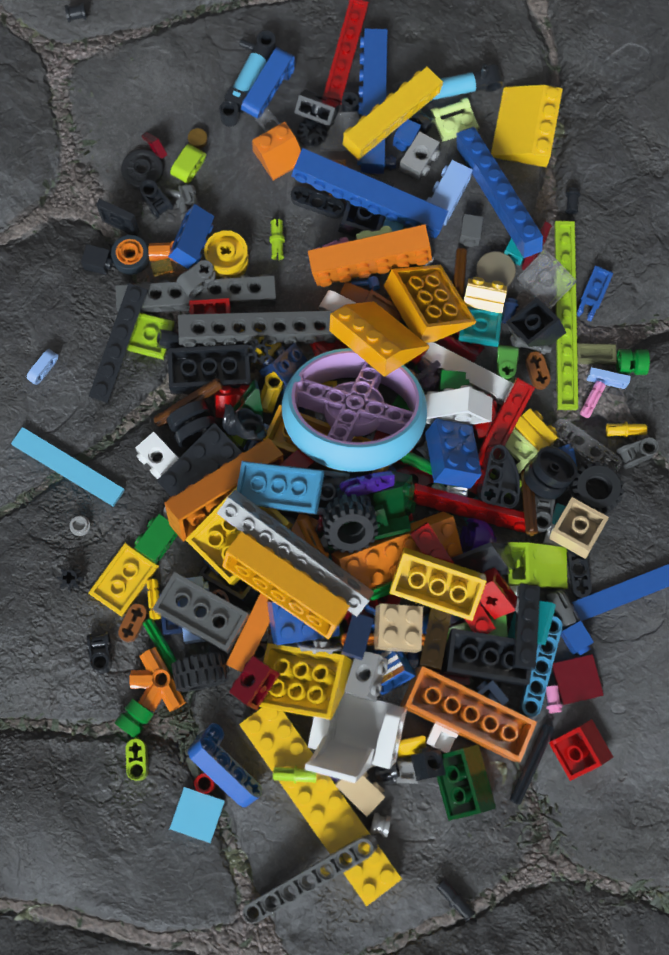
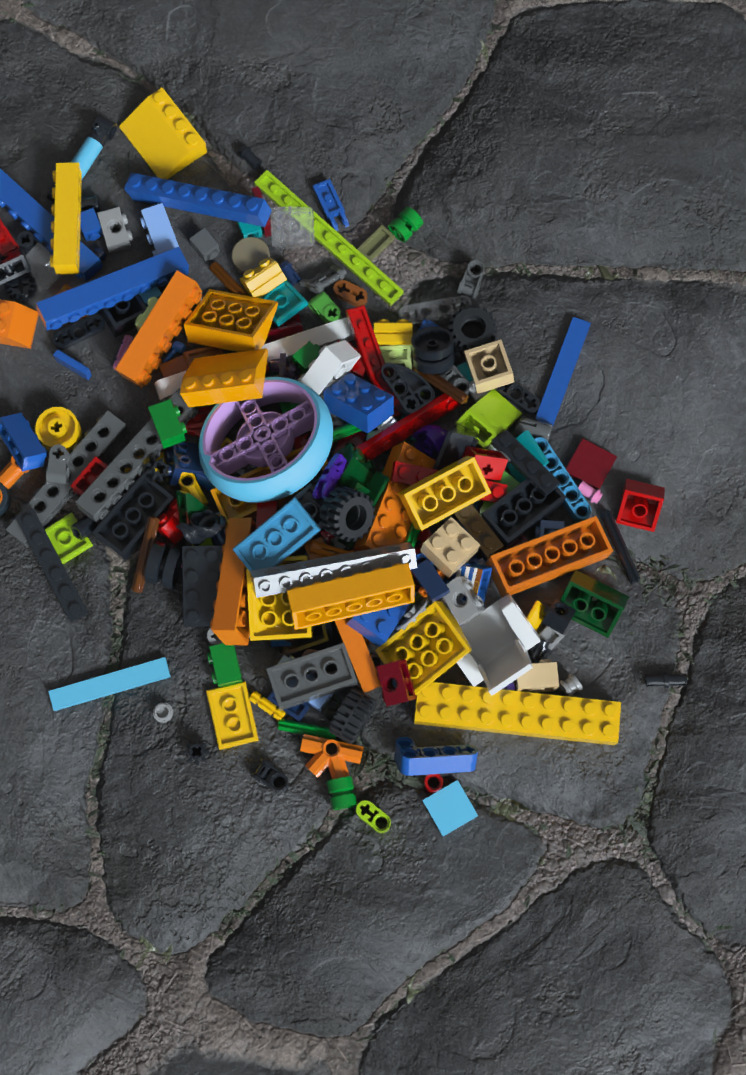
camera: 45 degrees left, 0 degrees up
light blue beam [27,349,59,385] -> none
dark orange beam [118,604,148,643] -> none
white brick [135,432,179,479] -> none
clear yellow tile [151,258,173,277] -> none
dark grey beam [243,834,378,924] -> none
lime pin [270,219,285,260] -> none
lime axle [273,766,316,784] -> none
white panel [426,723,458,753] -> none
yellowish green plate [431,97,479,142] -> none
black slope [506,297,566,347] -> none
blue brick [561,621,594,655] -> none
bright pink axle [580,381,606,418] -> none
light blue tile [586,367,631,389] -> none
yellow axle [606,422,647,438] -> none
none -> blue tile [53,350,92,380]
none -> green brick [148,399,187,449]

